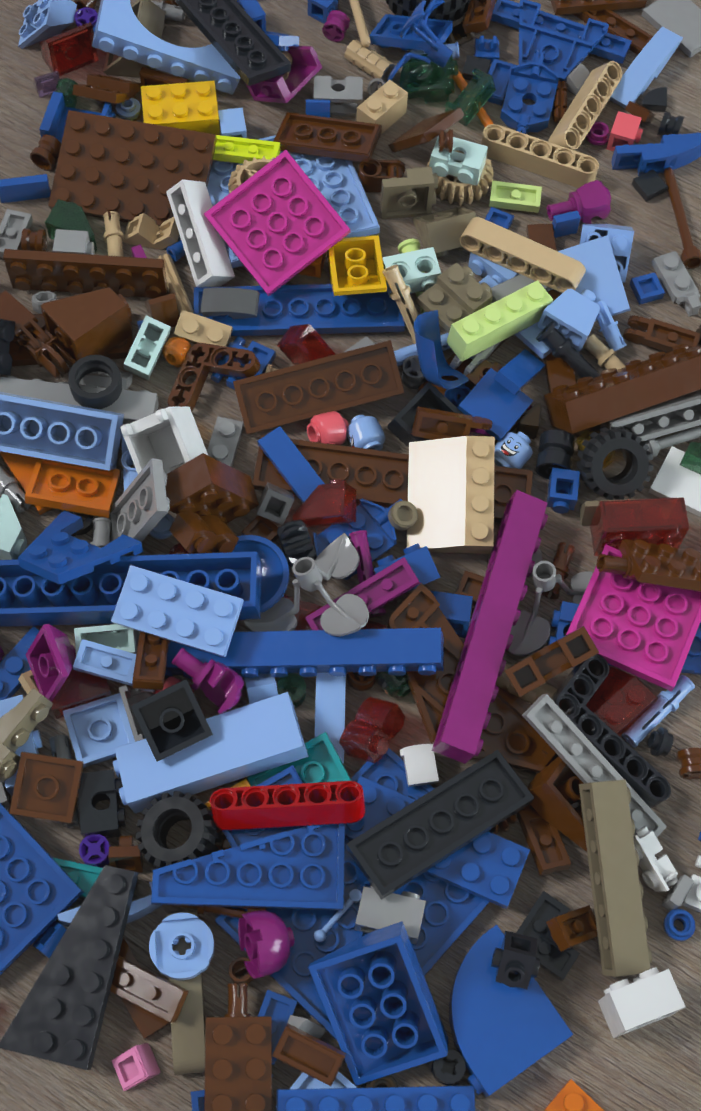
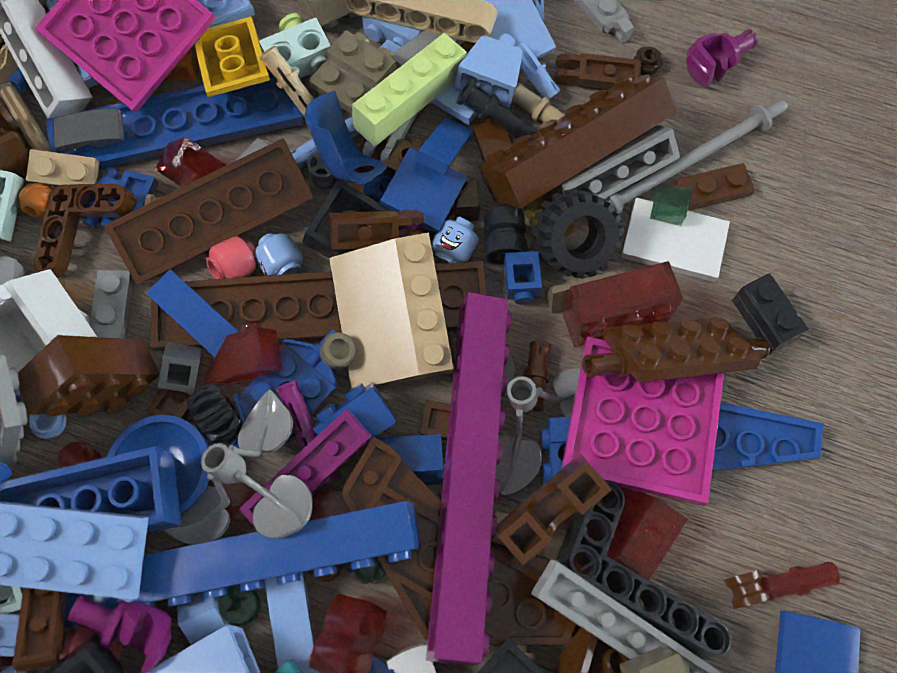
camera: 10 degrees left, 5 degrees up
reddish brown brick [169,511,239,554] -> none
light blue pin [622,675,695,748] -> none
blue tile [629,272,665,305] -> none
black plate [648,727,673,757] -> none

